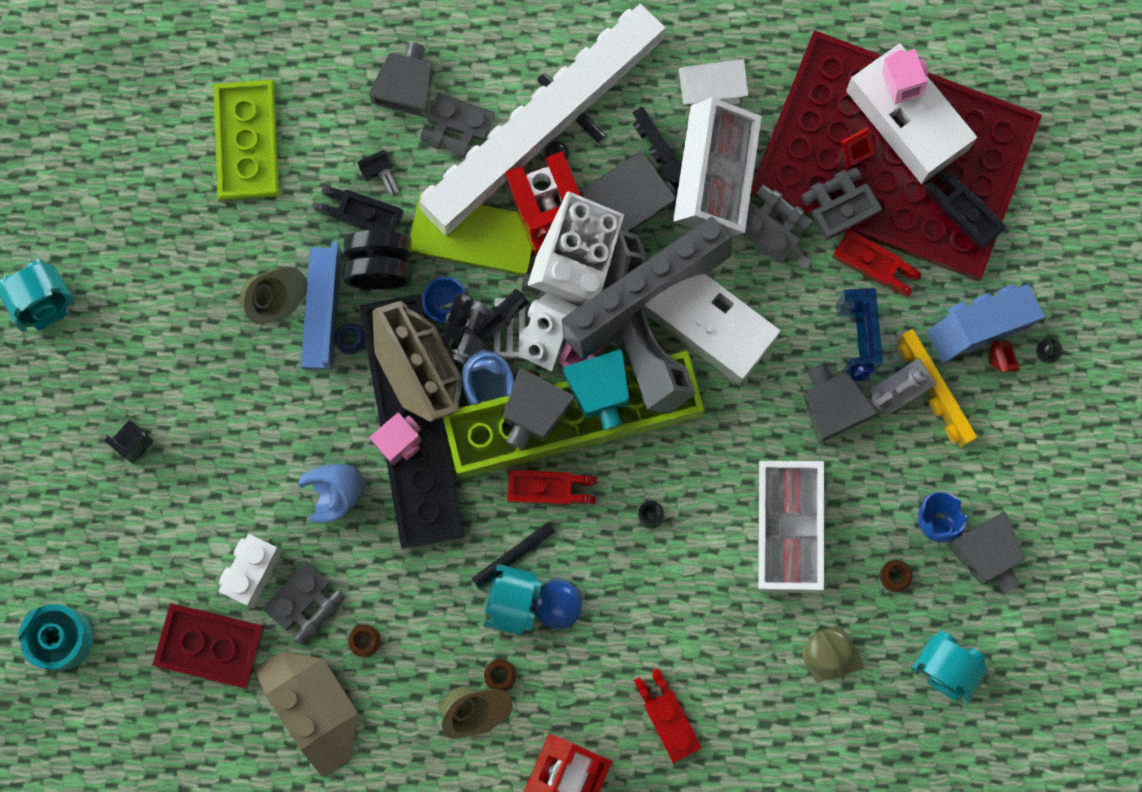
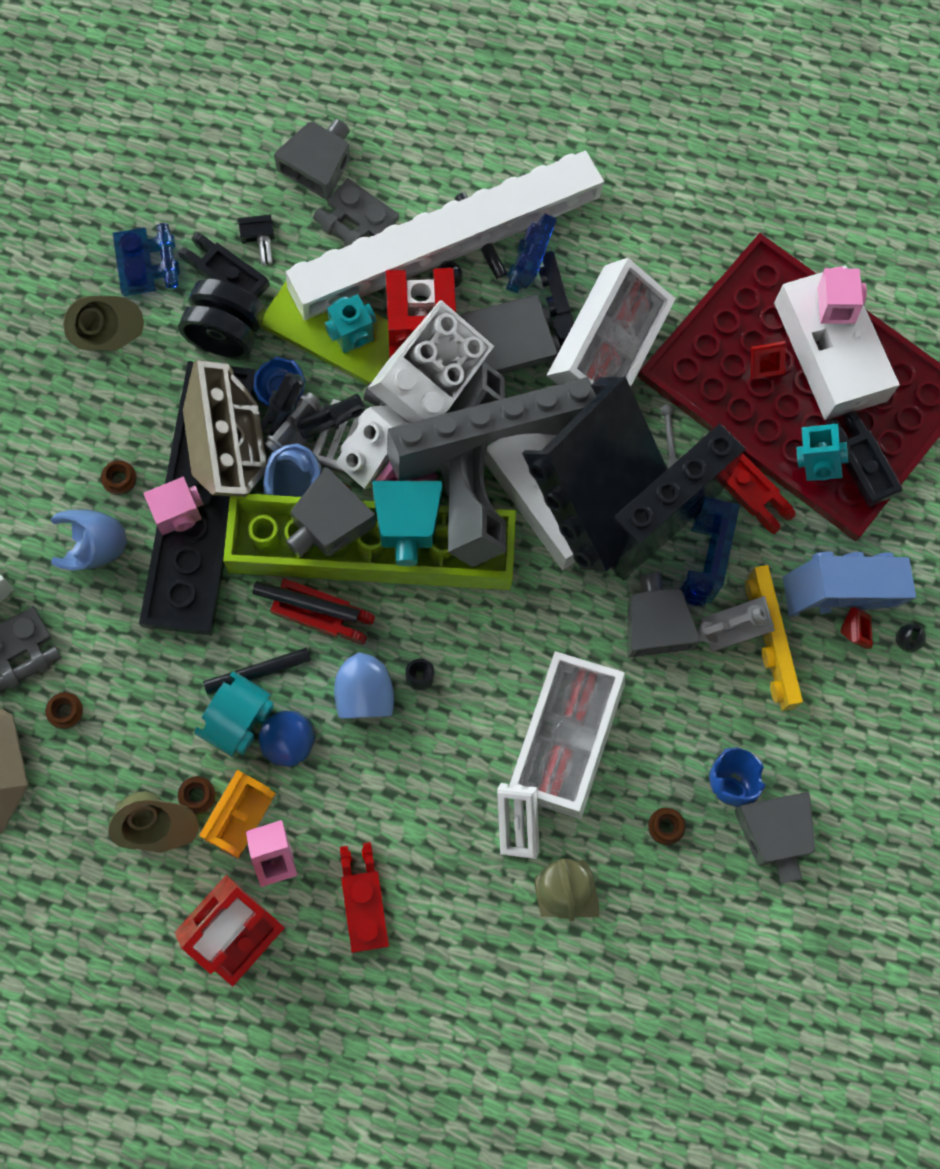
camera: 10 degrees right, 5 degrees down
lime tile [213,79,280,201] -> none
medium blue panel [300,242,342,370] -> none
dark blue plate [335,323,366,354] -> none
white brick [679,59,748,105] -> none
dark grey plate [742,185,813,263] -> none
dark grey plate [801,167,882,241] -> none
teal brick [911,630,989,705] -> none
none -> reddish brown plate [101,461,137,495]
none -> clear blue plate [112,223,180,296]
none -> light orange hinge [199,770,276,859]
none -> bright pink brick [246,820,298,887]
none -> black bar [252,581,360,624]
none -> teal brick [324,294,377,353]
none -> medium blue piece [334,652,394,718]
none -> white tile [497,783,540,859]
none -> clear blue plate [506,213,557,293]
none -> black panel [522,377,667,572]
none -> black panel [611,423,746,581]
none -> teal brick [796,424,849,481]

